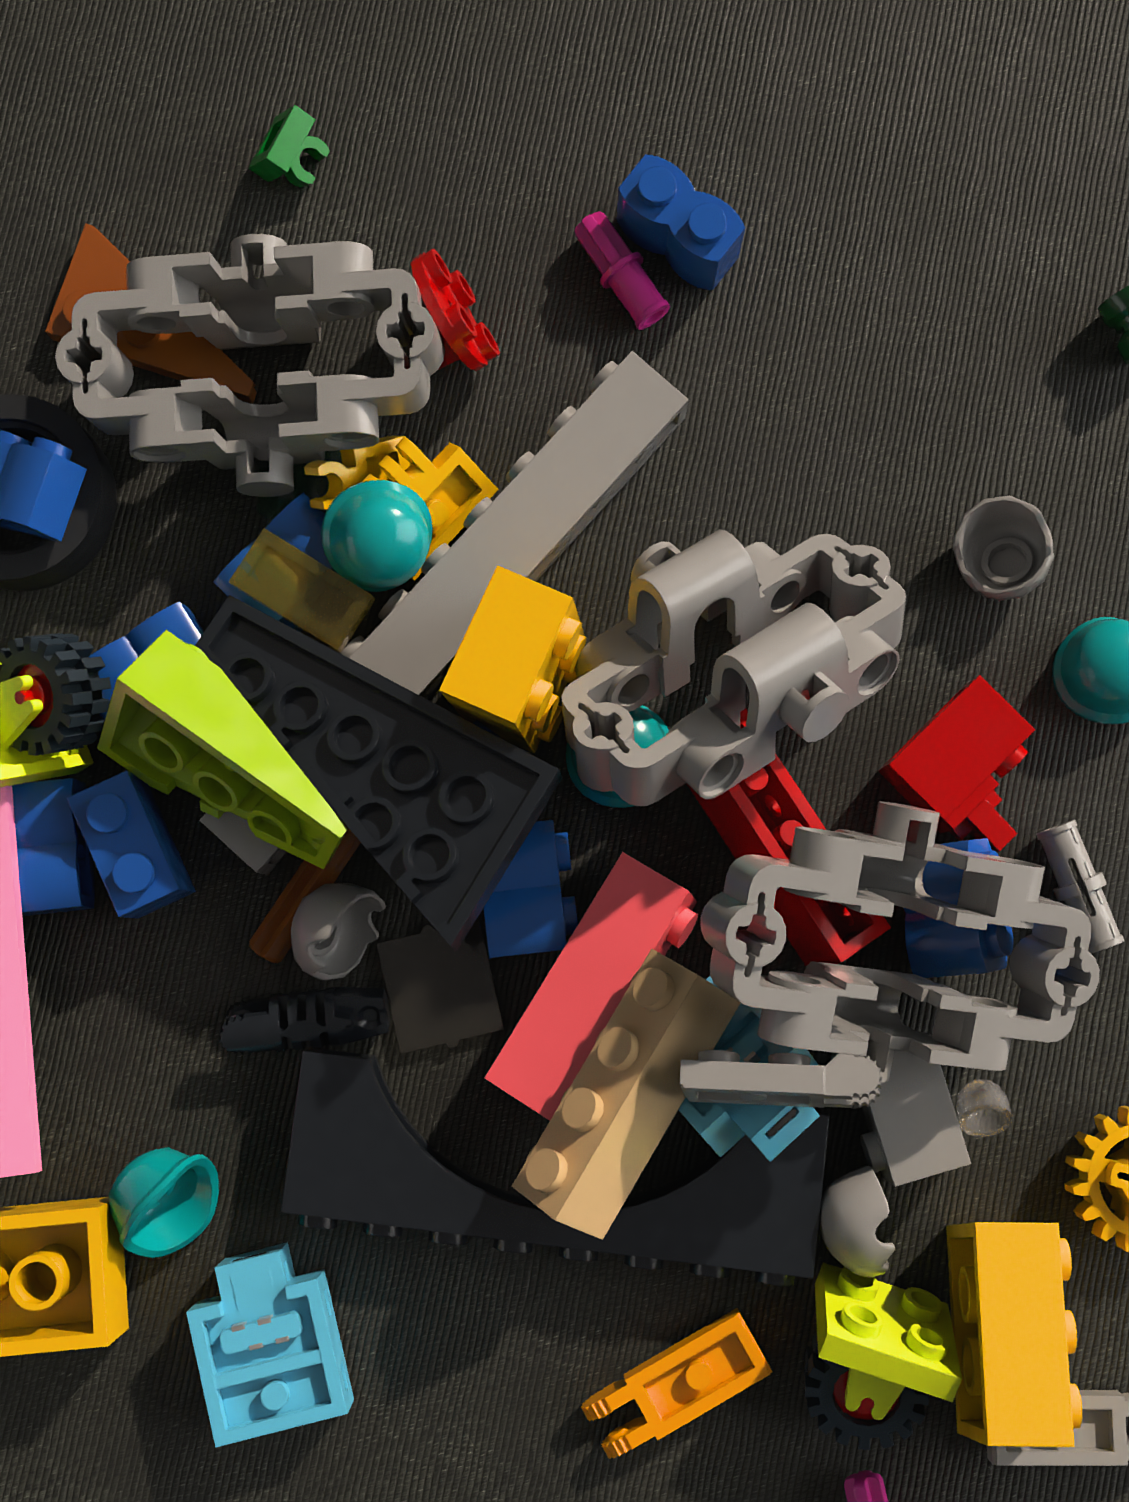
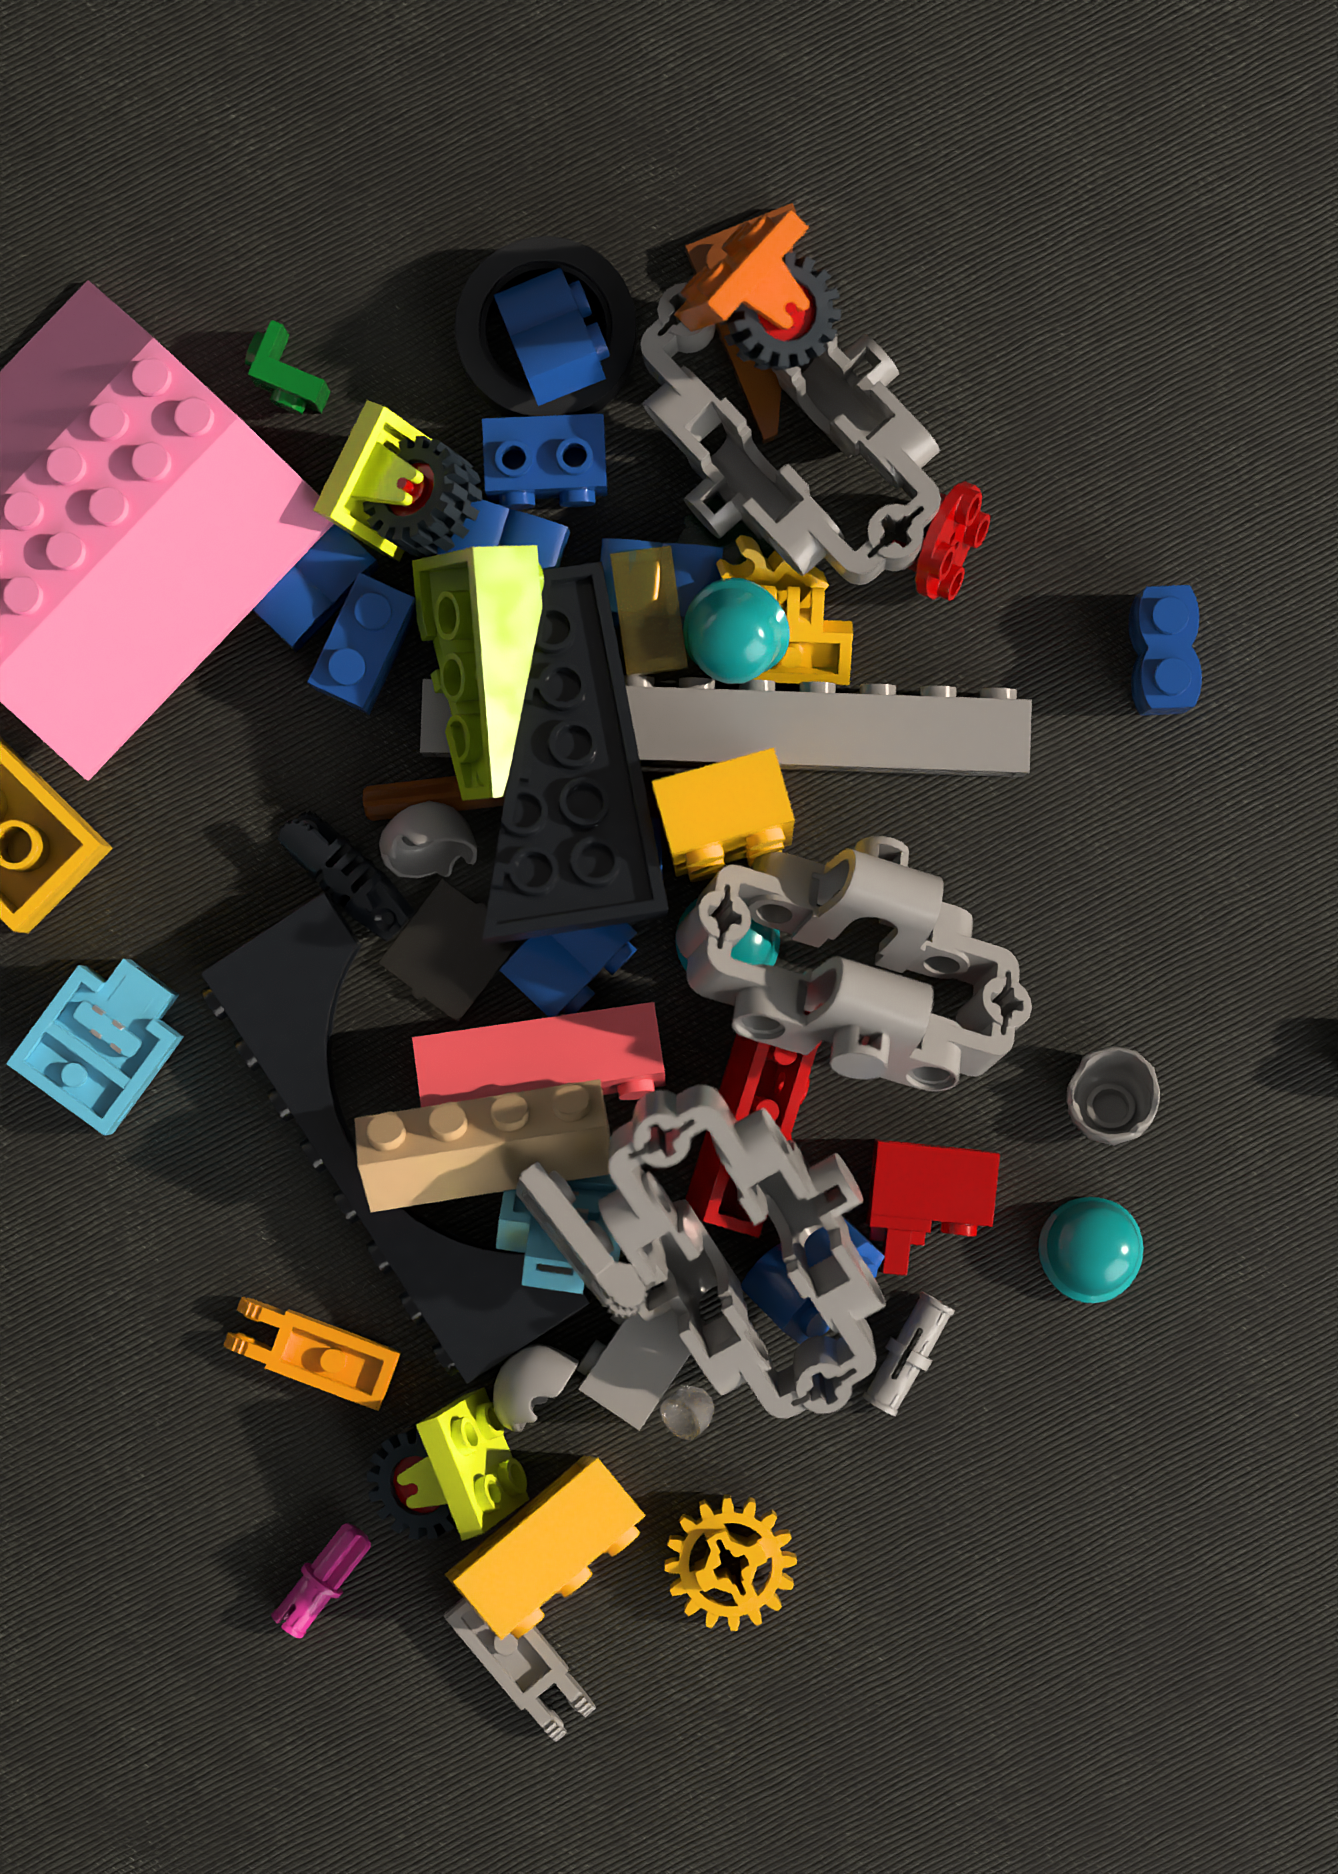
camera: 50 degrees right, 5 degrees up
teal helmet [108,1147,219,1258] -> none
green tile [248,105,330,188] -> none
dark pink axle [575,211,670,330] -> none
none -> blue brick [482,414,608,510]
none -> plate [674,210,841,371]

